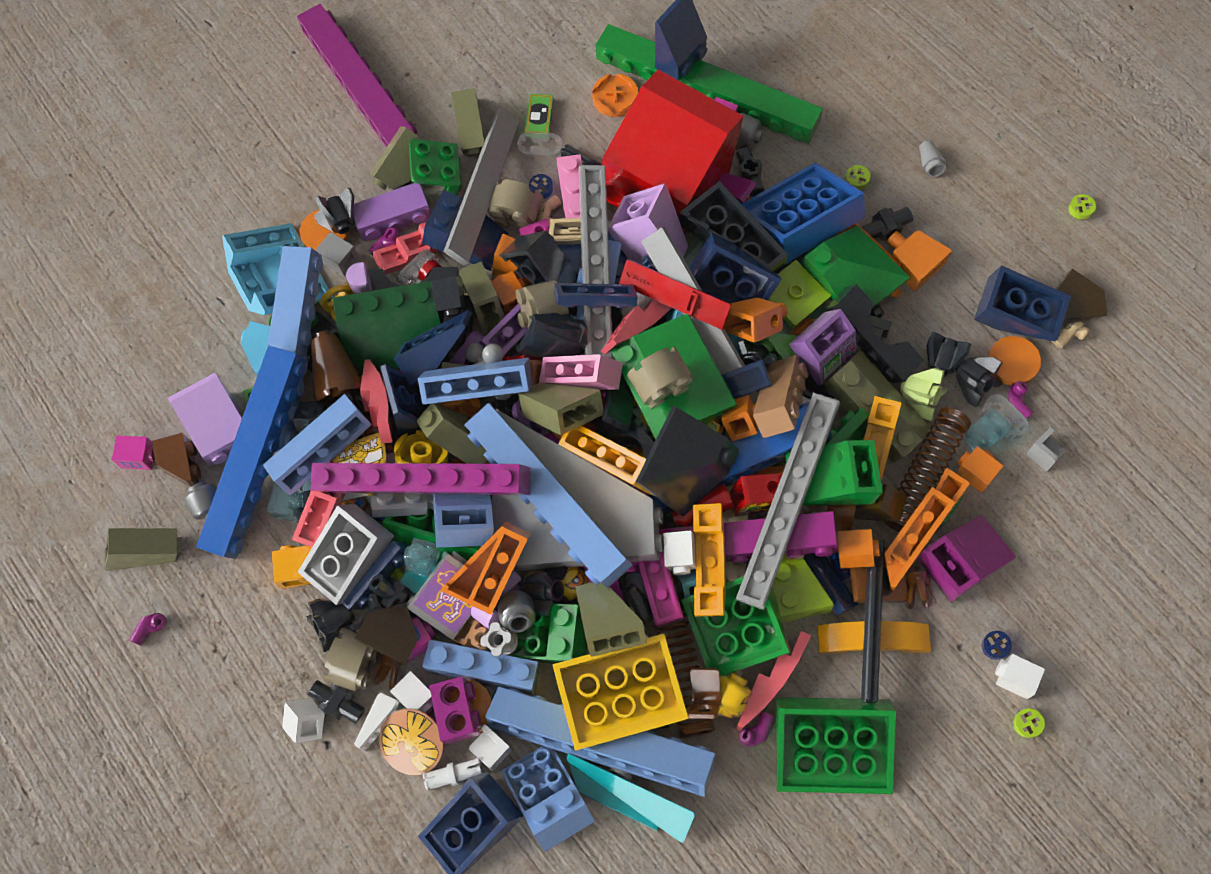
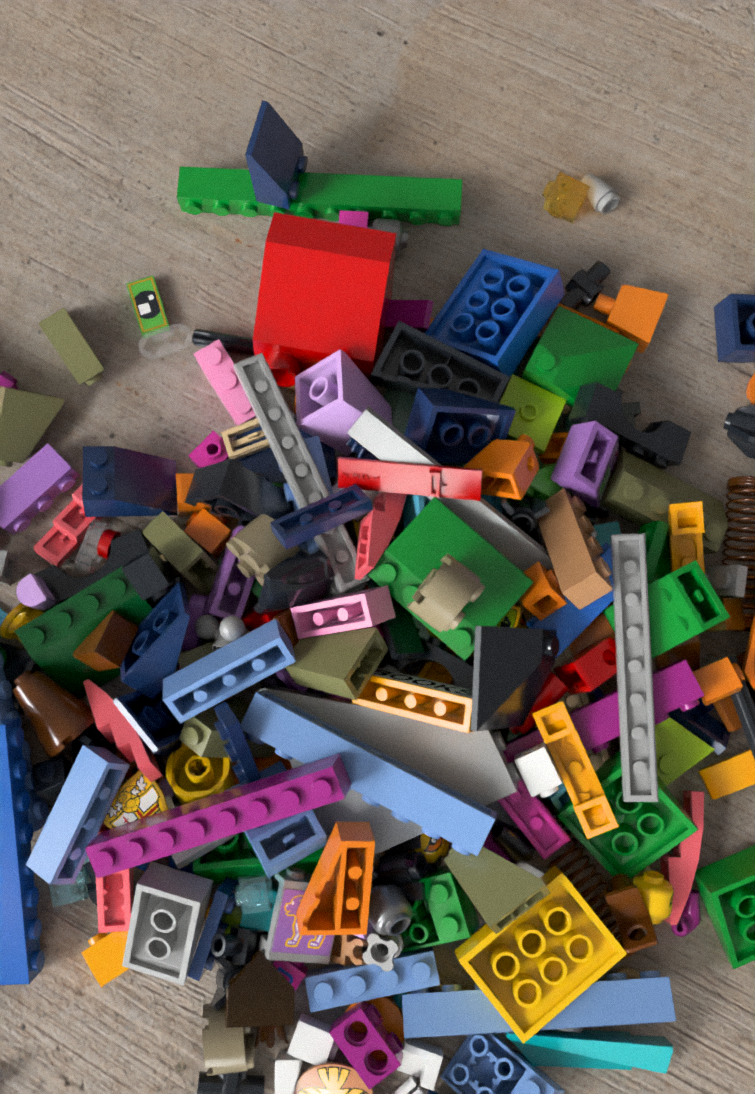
camera: 25 degrees left, 10 degrees up
black brick [306,599,355,652] -> none
magenta arm [368,228,401,256] -> none
green bracket [409,139,462,195] -> none
light grey tile [443,107,519,266] -> none
dark tan brick [488,179,543,230] -> none
clear blue tile [529,174,553,199] -> none
tan arm [536,195,562,225] -> none
orange tile [592,73,638,117] -> none
dark blue tile [722,359,772,399] -> none
black axle [736,147,765,197] -> none
lime tile [845,165,871,190] -> none
yellowish green brick [900,368,947,421] -> none
black brick [926,332,972,377] -> none
none -> reddish brown slope [73,610,139,671]
none -> dark blue plate [214,701,261,784]
none -> clear yellow brick [542,172,590,224]
none -> light grey plate [705,564,748,598]

